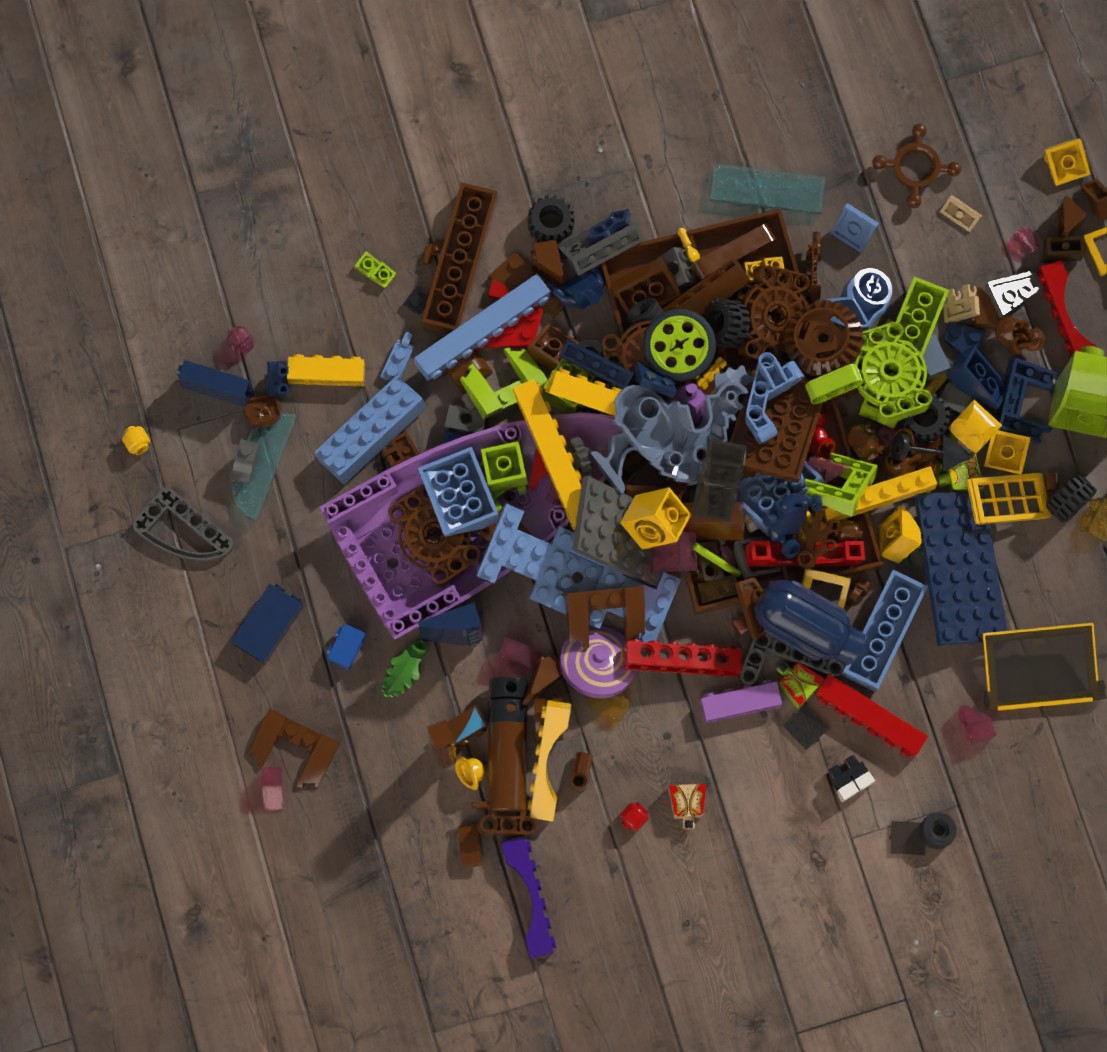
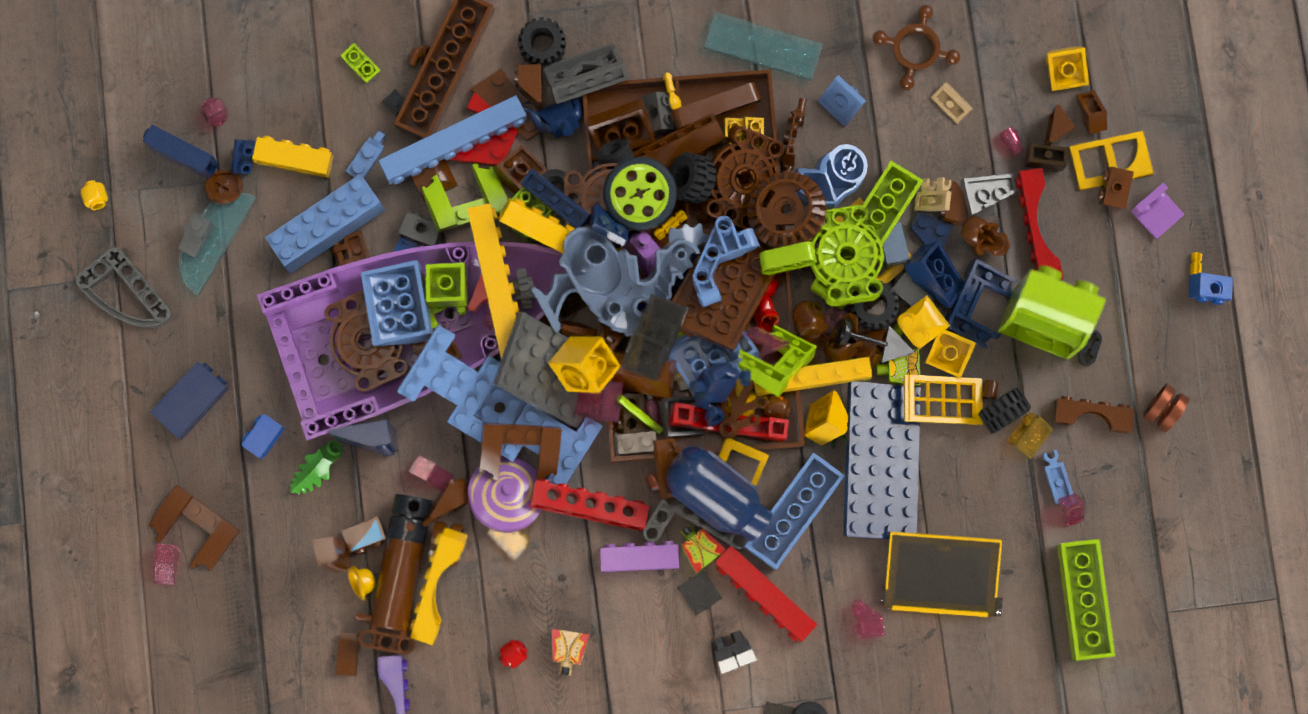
camera: 10 degrees right, 5 degrees up
reddish brown piece [570,752,593,793] -> none
dark blue tile [588,209,631,245] -> none
reddish brown piece [845,576,871,607] -> none

